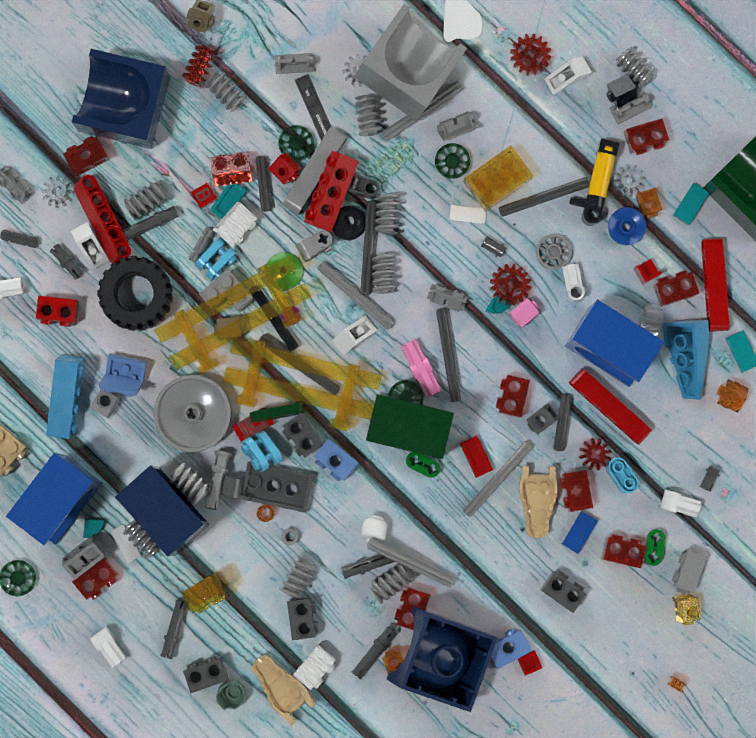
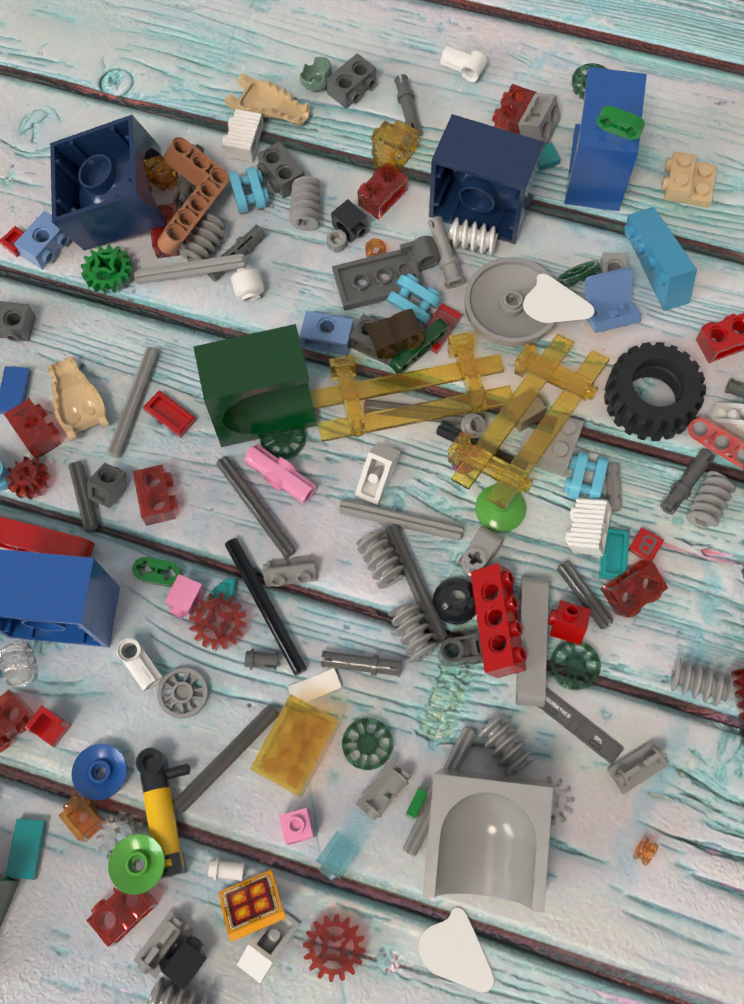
camera: 160 degrees right, 15 degrees down
none -> green gear [81,244,134,294]
none -> bright green dish [108,834,165,895]
none -> green beam [132,557,182,587]
none -> nougat beam [157,137,229,254]
none -> white pin [208,857,245,882]
none -> tile [218,870,286,942]
none -> black axle [225,538,307,676]
none -> medium azure brick [228,166,269,214]
none -> bright pink brick [279,808,315,845]
none -> clear light blue brick [316,831,362,881]
none -> dark grey pin [321,650,402,677]
none -> black brick [331,199,368,243]
none -> clear red brick [357,162,408,220]
none -> dark brown brick [367,309,425,359]
none -> green tile [406,788,428,820]
none -> light grey plate [461,413,485,438]
none -> white sticker [523,274,594,323]
none -> clear green wheel [556,260,601,288]
none -> green beam [596,106,645,140]
none -> clear orange bush [633,836,659,866]

